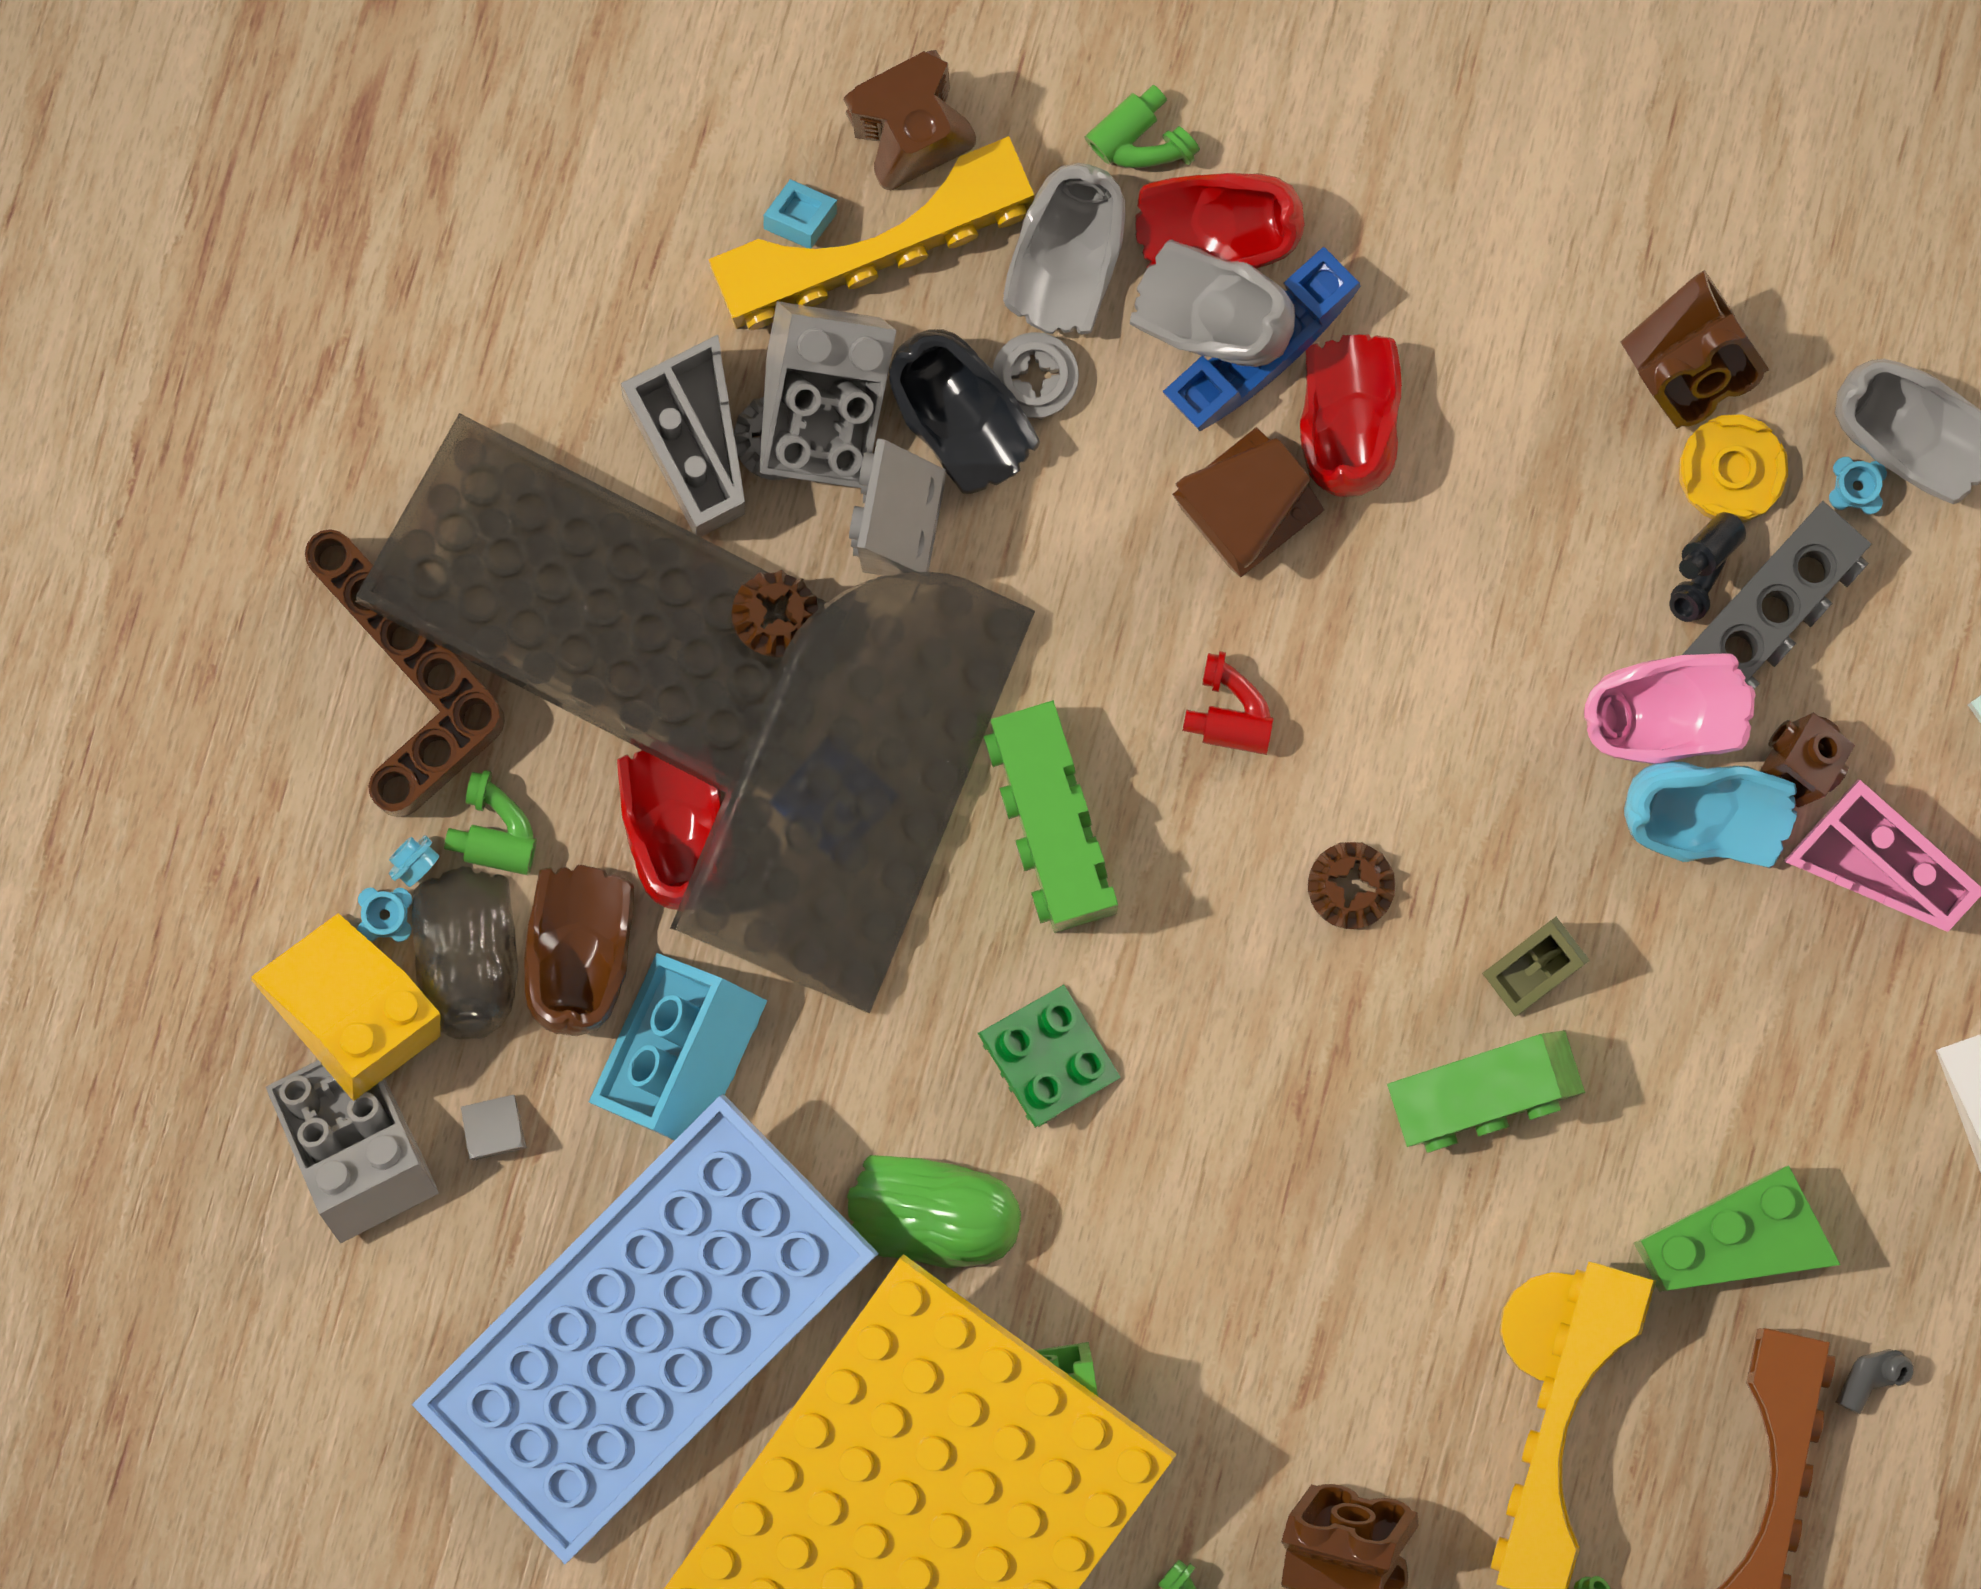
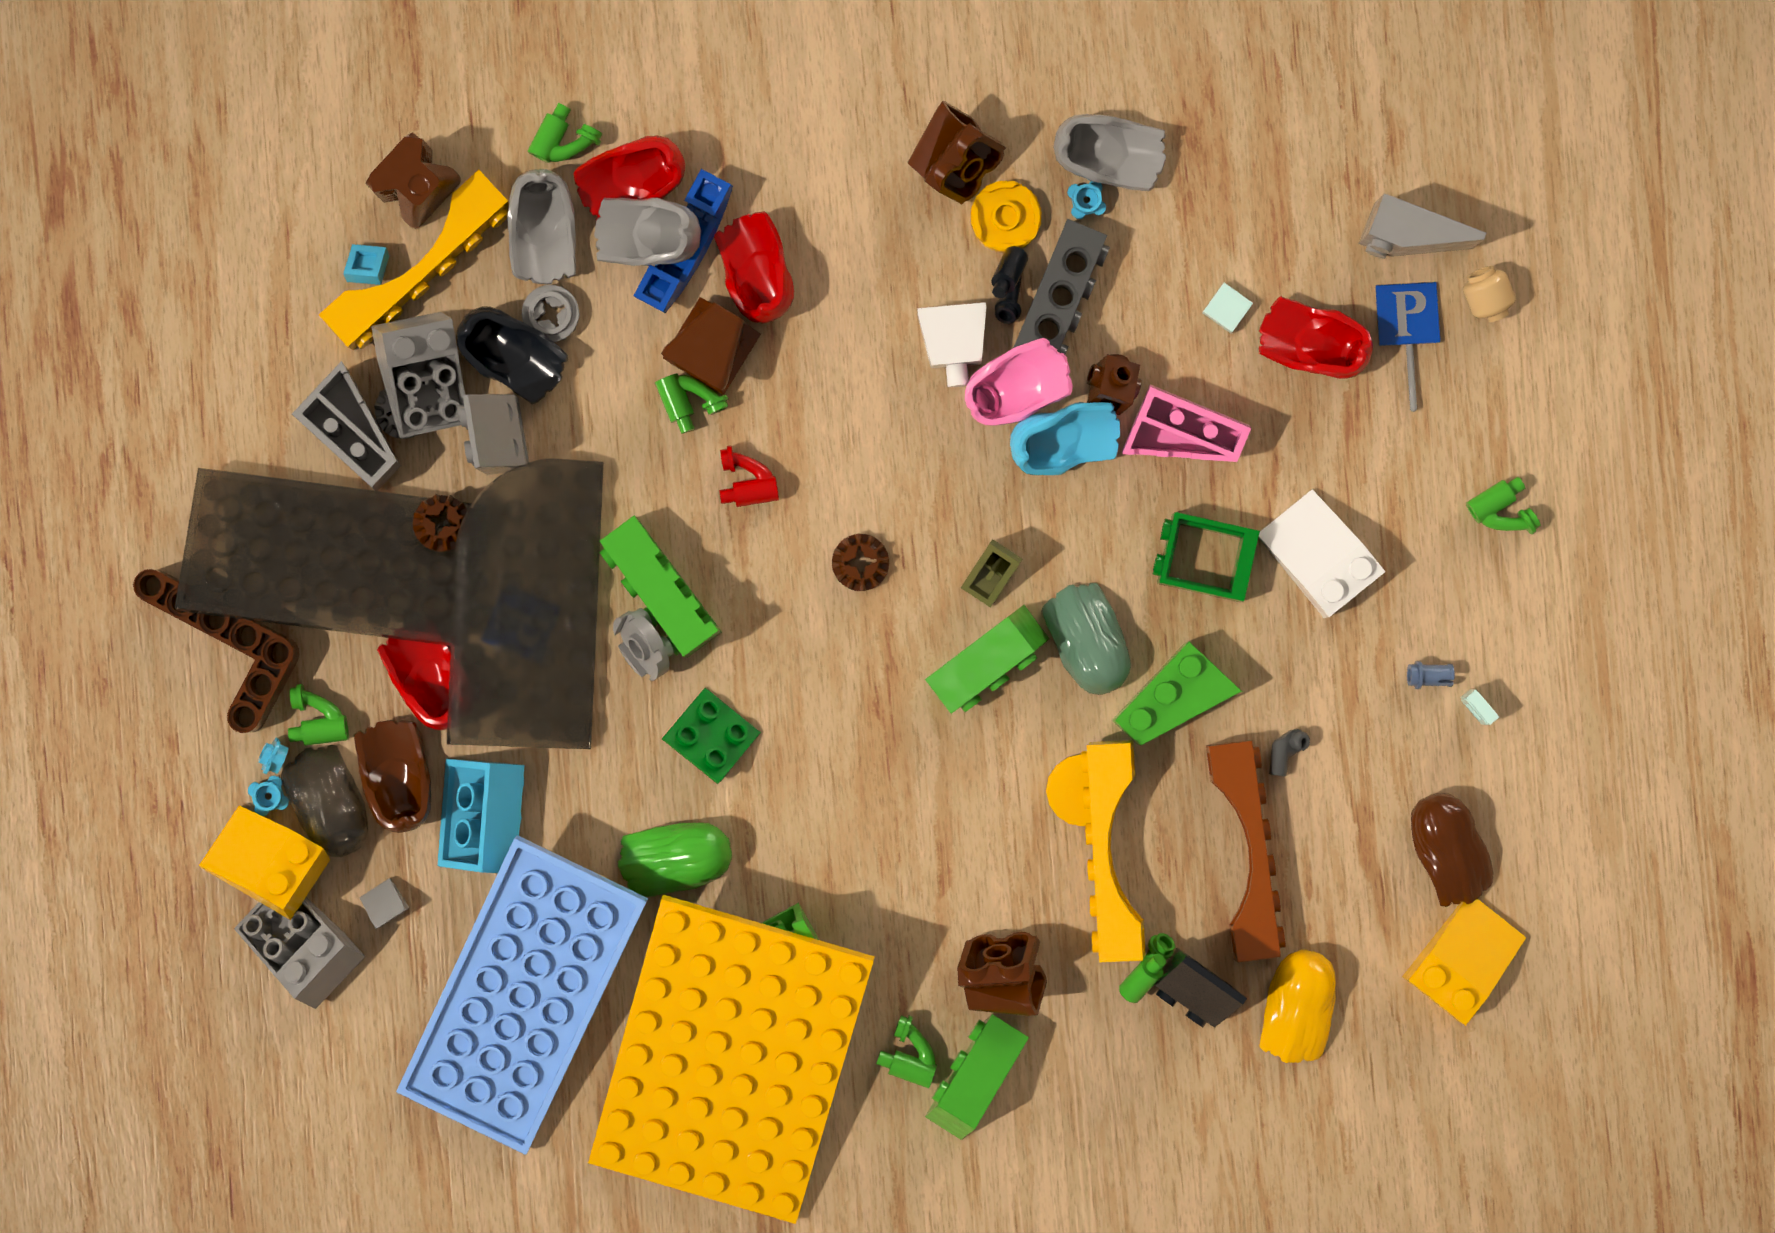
camera: 20 degrees left, 5 degrees up
none -> light grey plate [613,608,674,681]
none -> bright green plant [655,373,728,434]
none -> white torso [917,302,986,387]
none -> sand green hair [1042,583,1131,695]
none -> green window [1152,512,1260,603]

